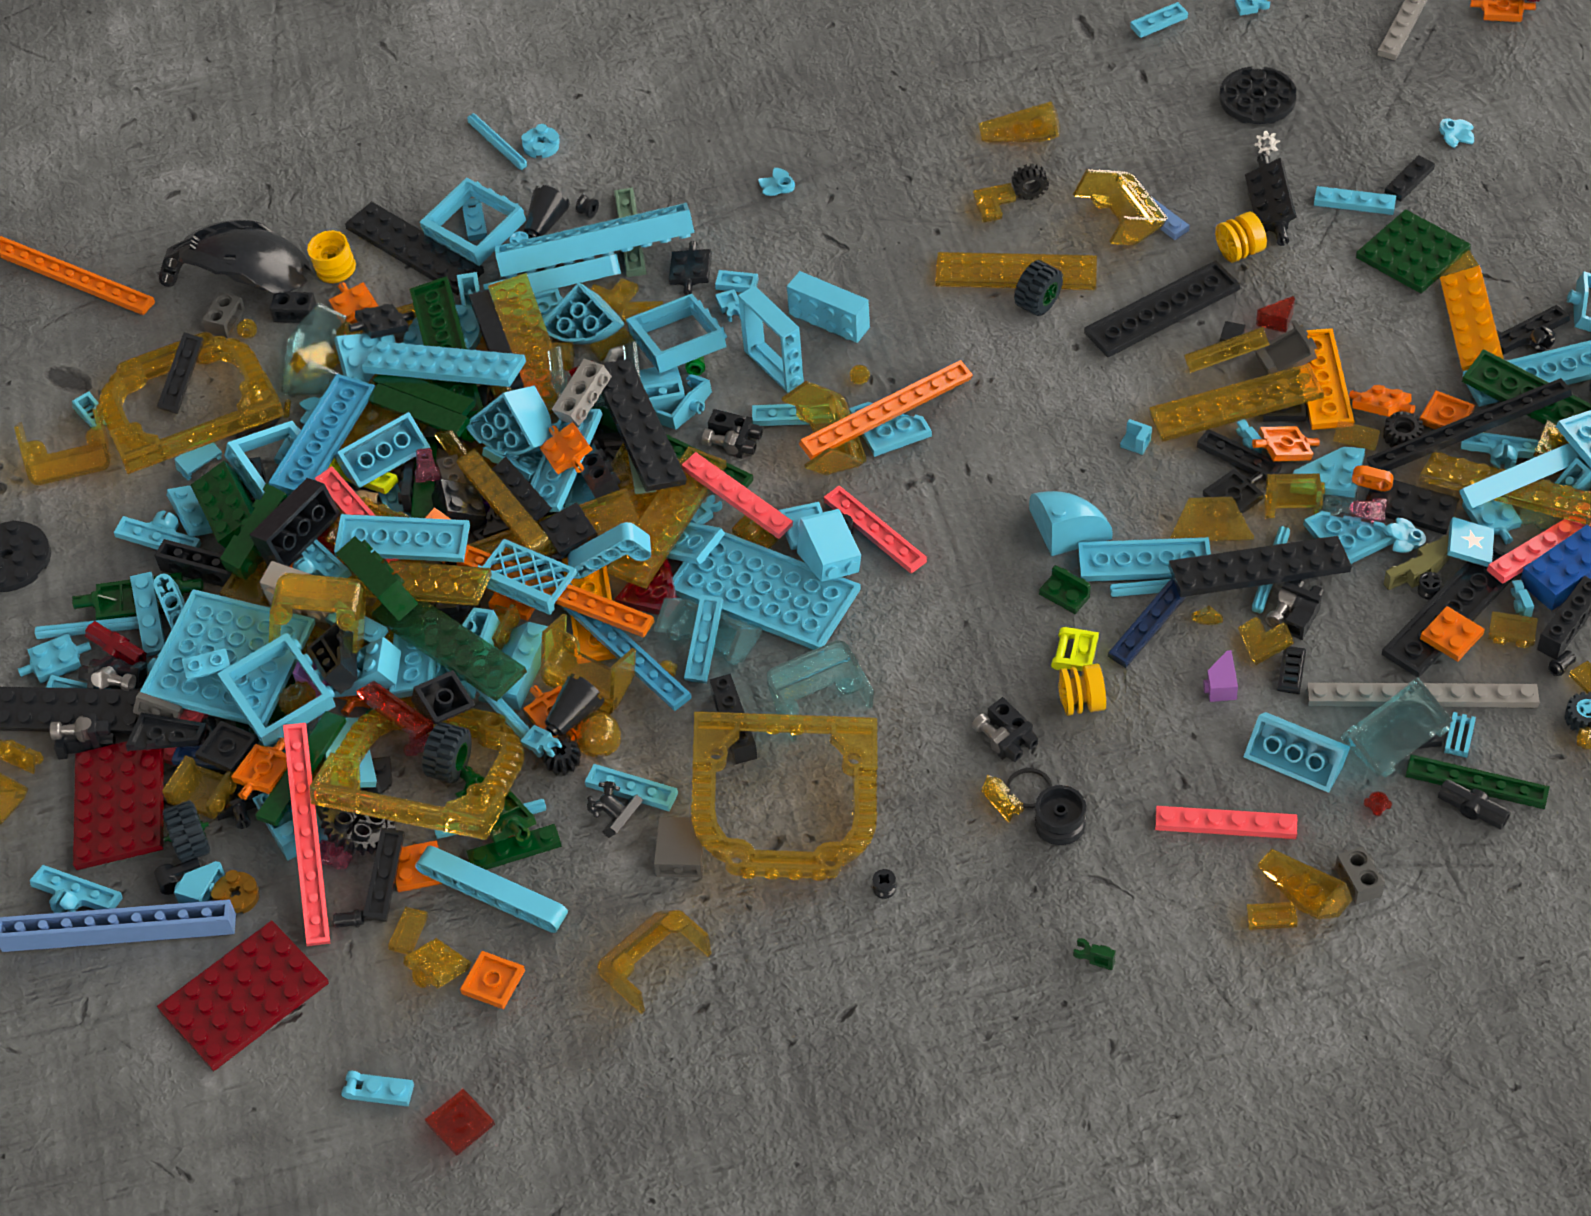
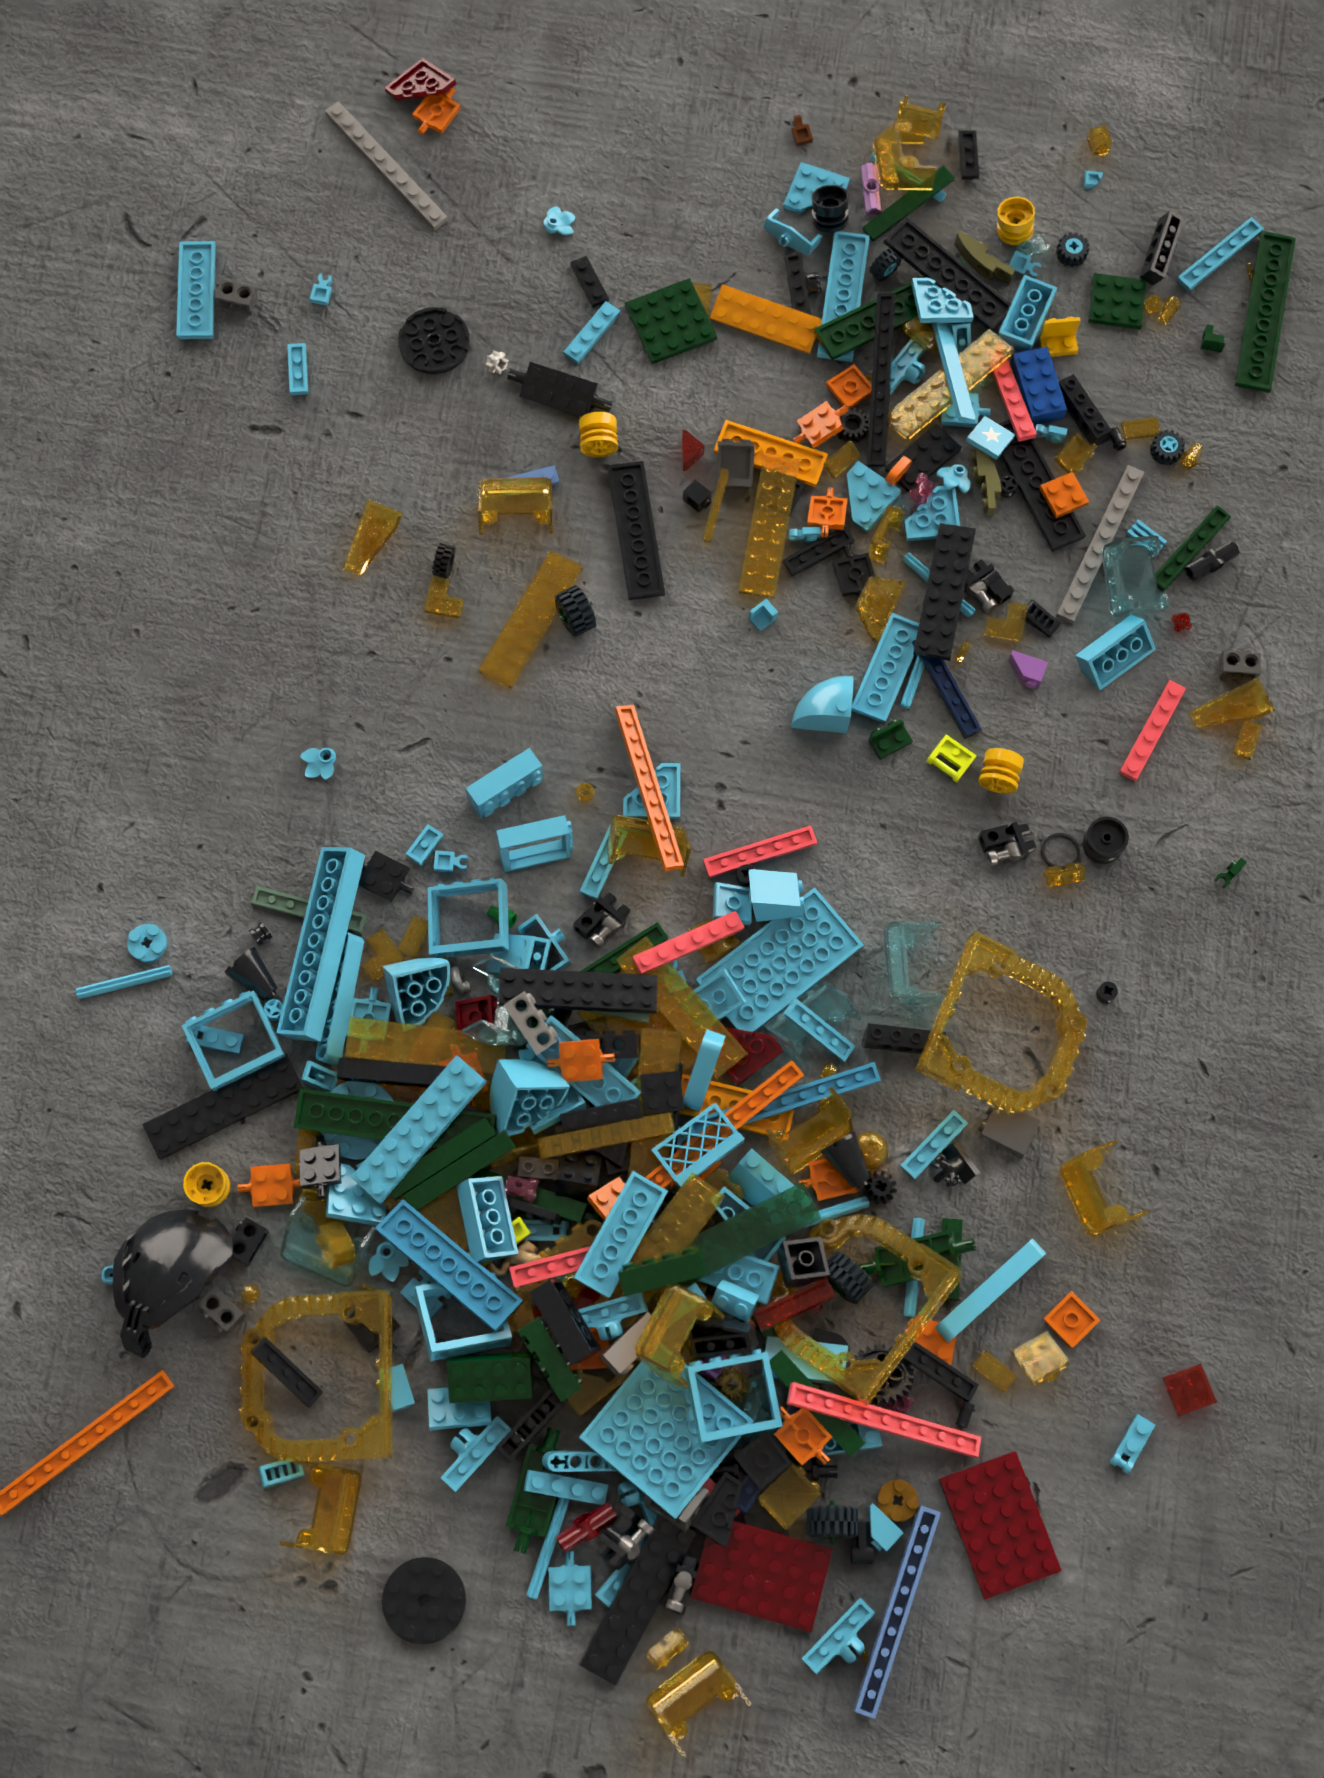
camera: 75 degrees left, 20 degrees up
medium azure bracket [182,648,231,680] -> none
medium azure plate [520,725,562,757] -> none

